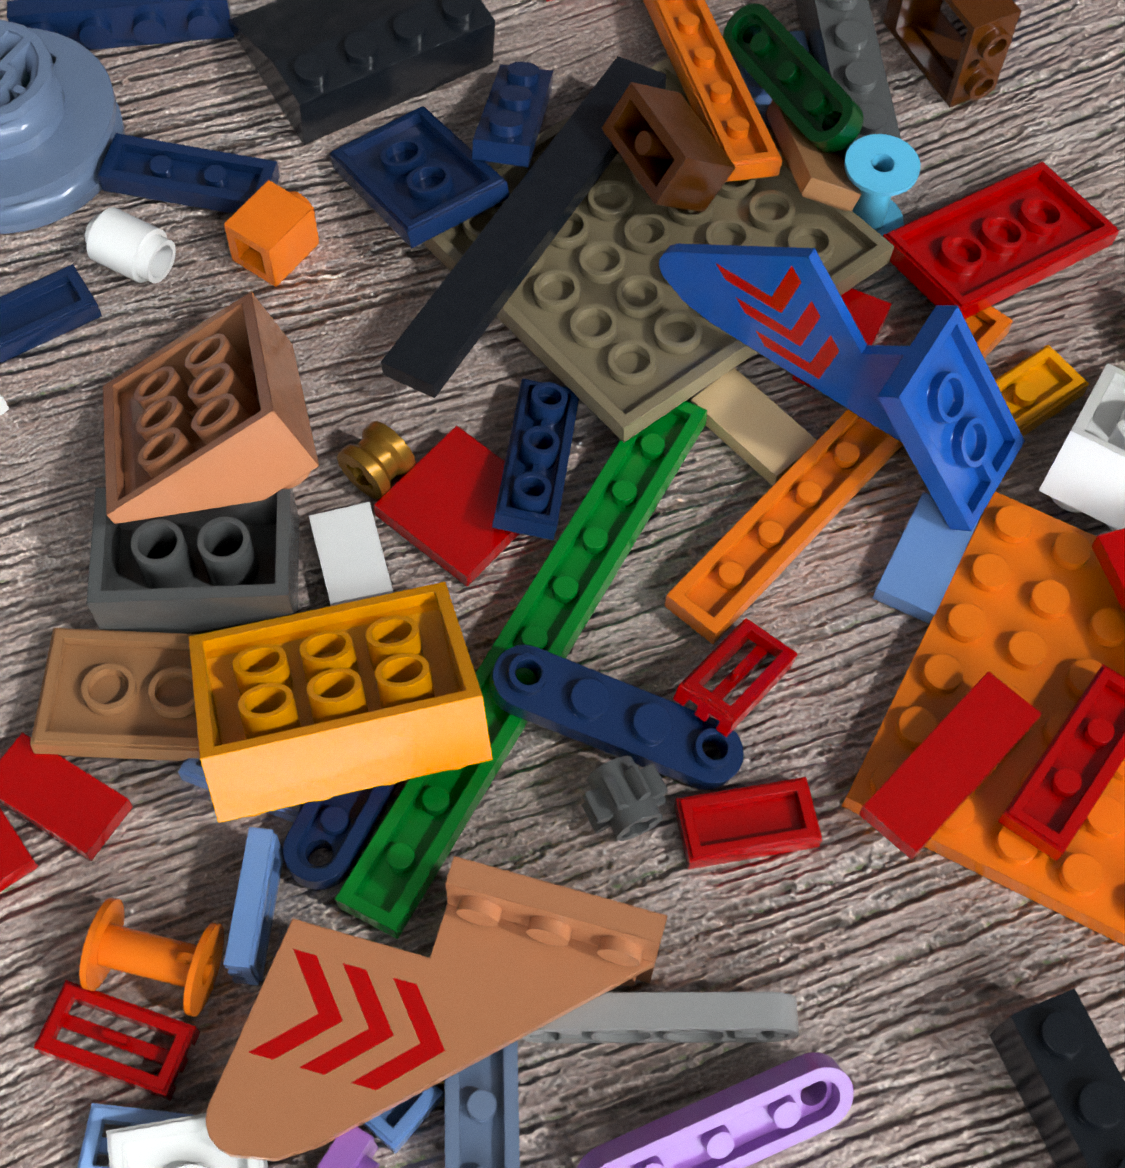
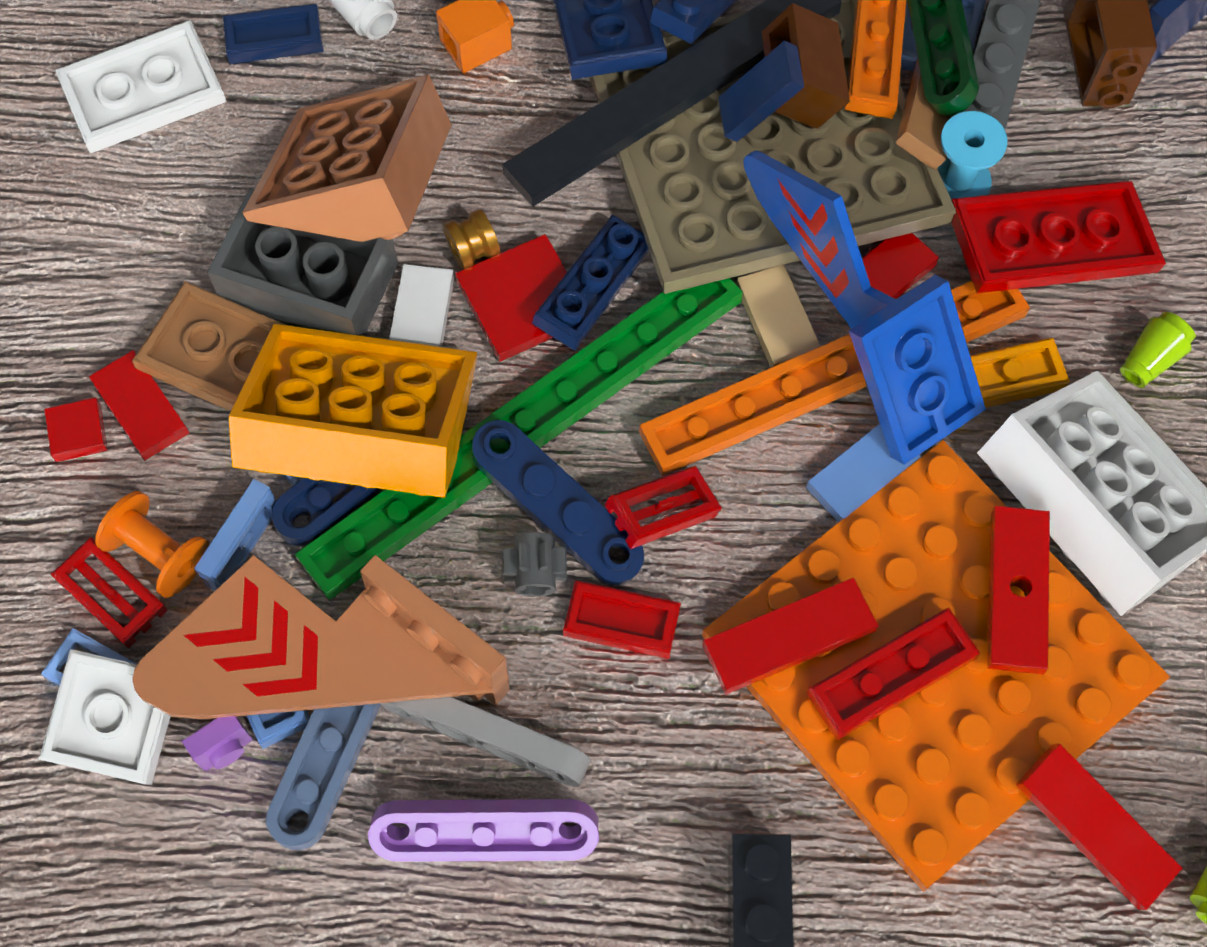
camera: 25 degrees right, 5 degrees up
none -> dark blue tile [718,41,804,142]

